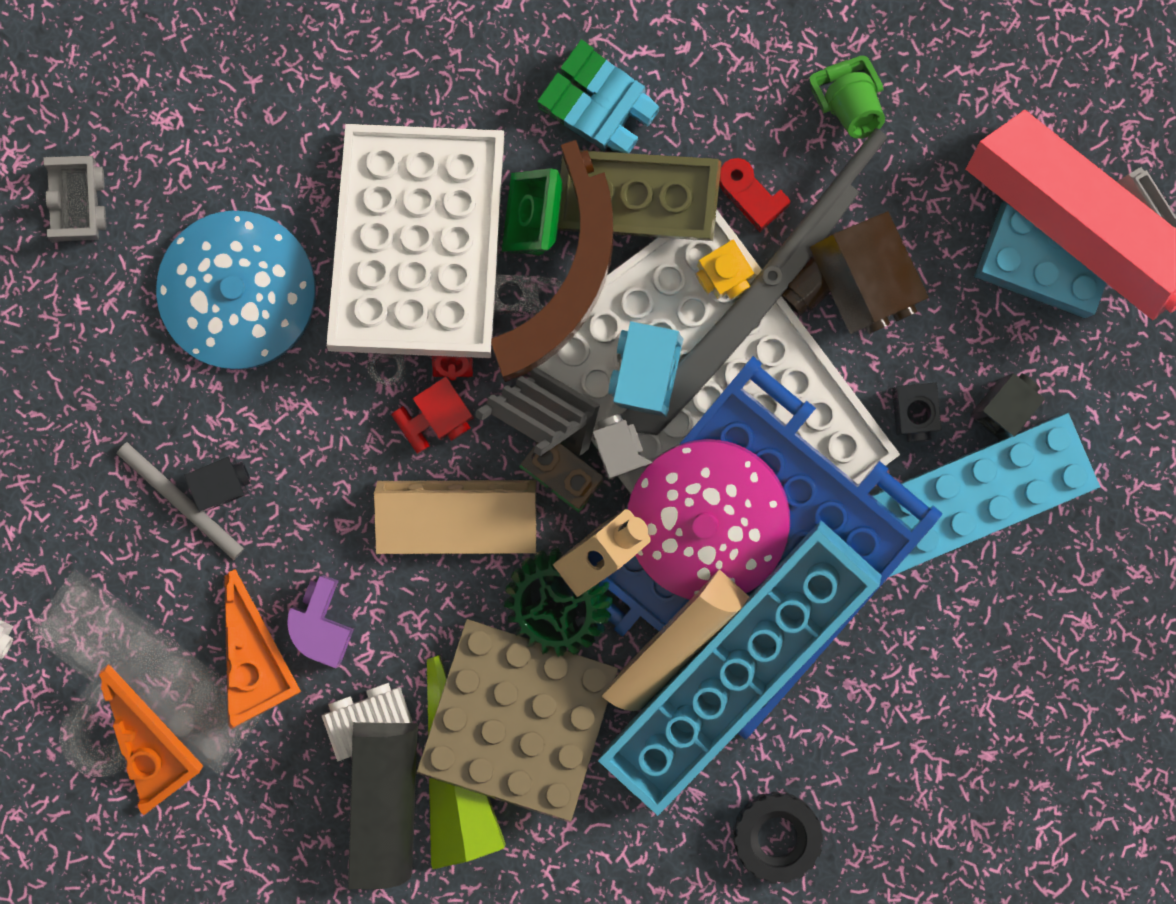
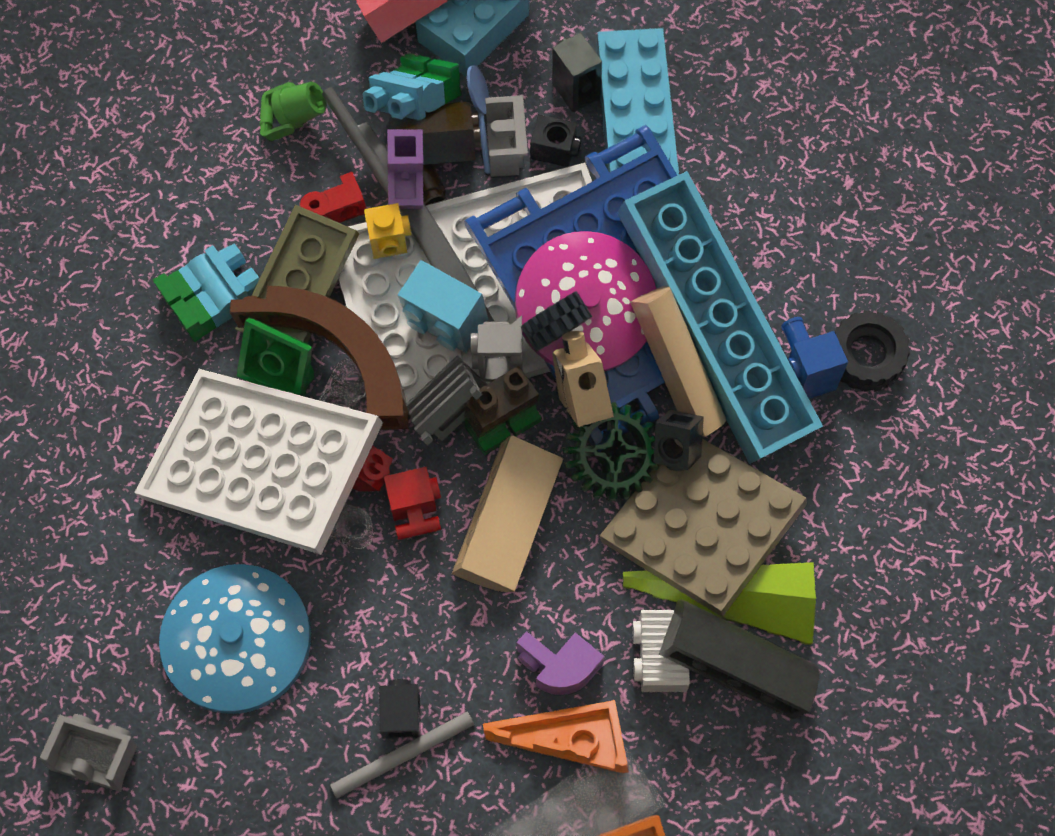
camera: 70 degrees left, 20 degrees down
none -> medium azure hips [363,53,461,121]
none -> medium lavender brick [387,130,423,209]
none -> medium blue piece [467,65,490,175]
none -> light grey window [485,95,528,177]
none -> black bush [520,291,592,352]
none -> black brick [653,410,704,471]
none -> blue brick [781,317,848,399]

